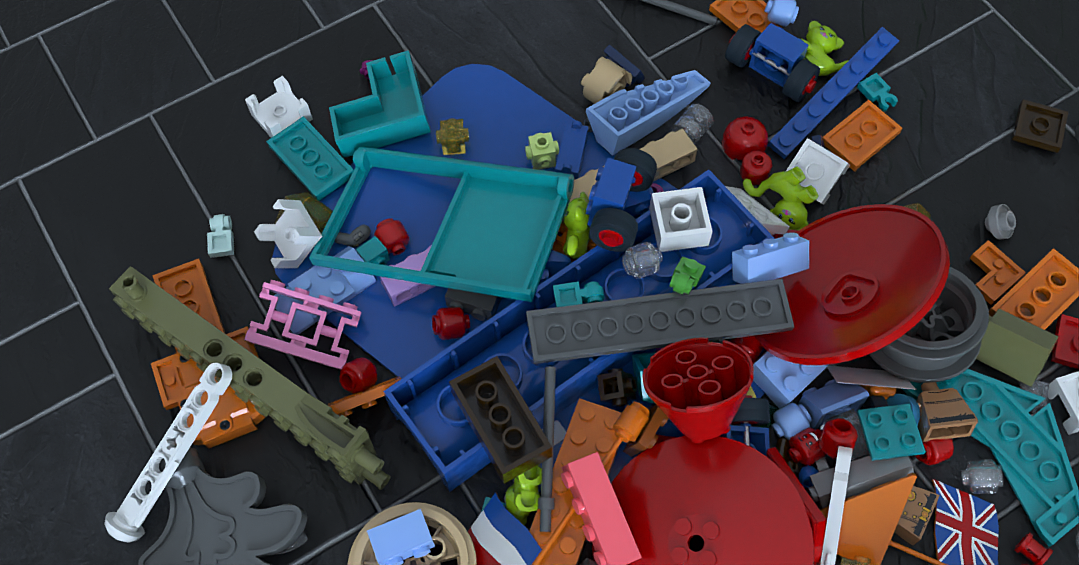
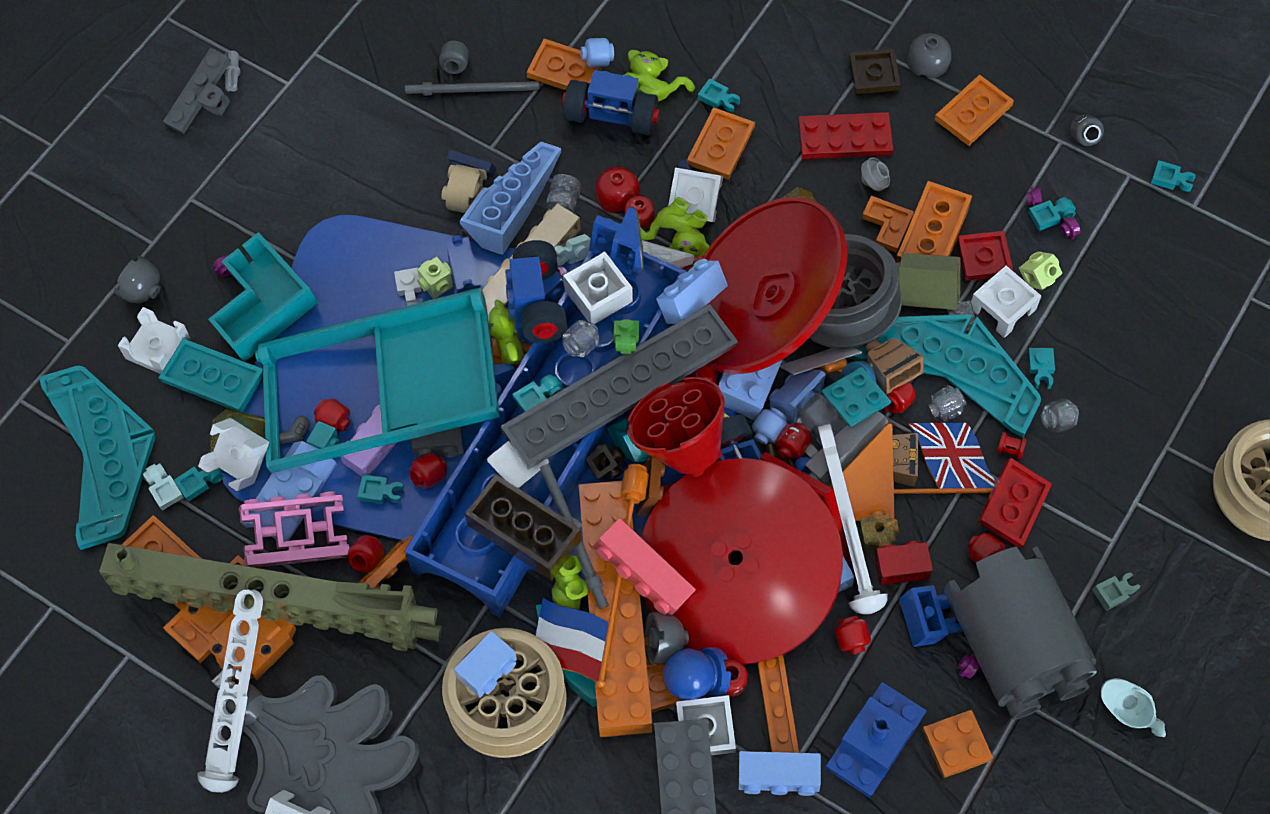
camera: 25 degrees left, 0 degrees up
clear yellow brick [436,118,469,155] -> none
blue plate [768,27,899,159] -> none
red head [819,418,858,458] -> none
none -> teal wing [39,366,156,550]
none -> dark grey cylinder [114,255,161,304]
none -> teal plate [173,467,224,502]
none -> teal plate [357,474,404,504]
none -> white plate [394,268,422,306]
none -> white sticker [487,441,549,488]
none -> light aqua plate [555,234,591,266]
none -> blue piece [589,206,644,275]
none -> red plate [798,112,893,159]

